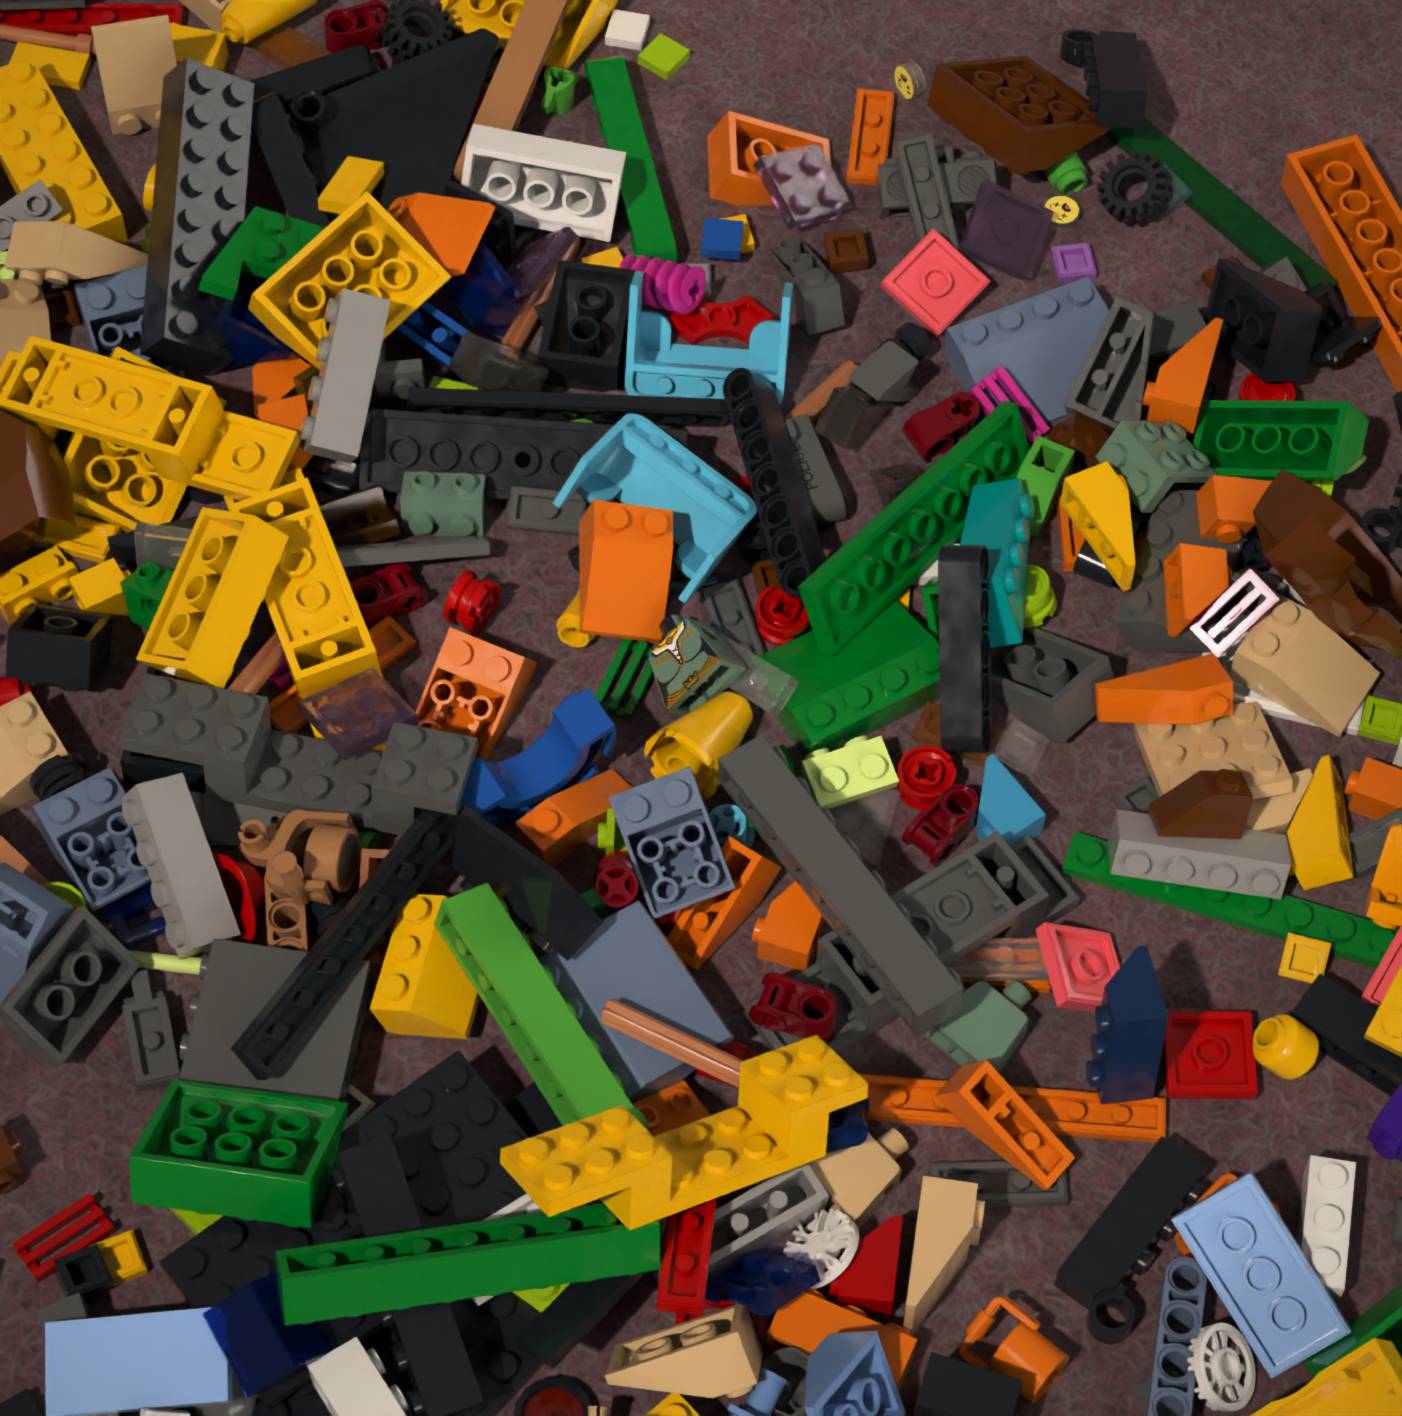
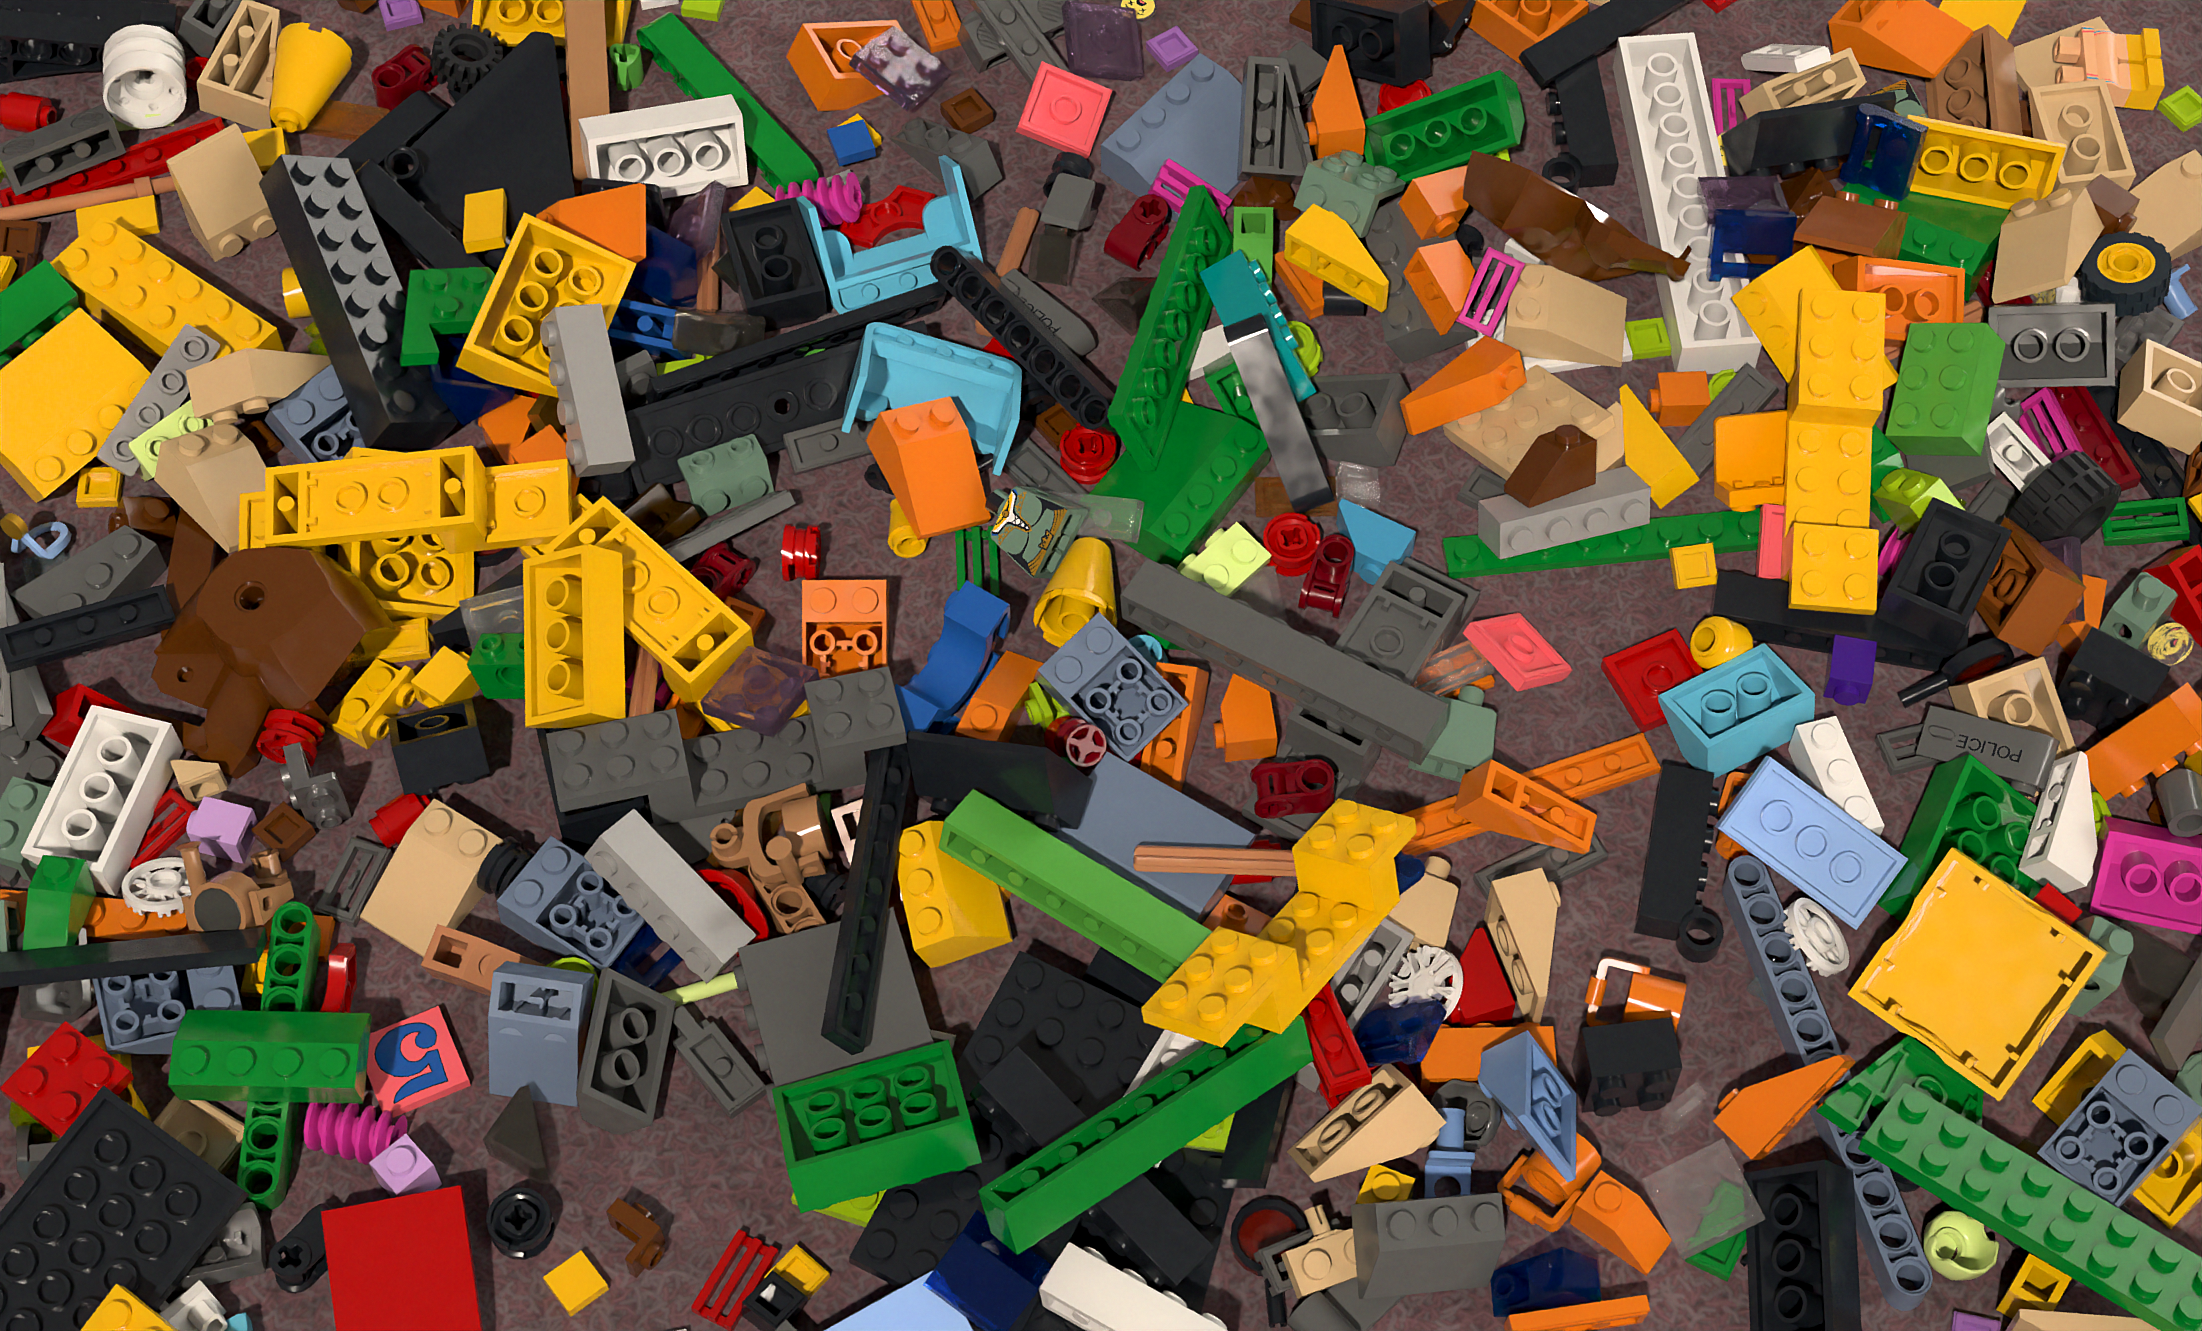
camera: 25 degrees left, 0 degrees up
dark blue slope [1086,945,1169,1105] -> none
none -> medium azure slope [1658,643,1815,779]

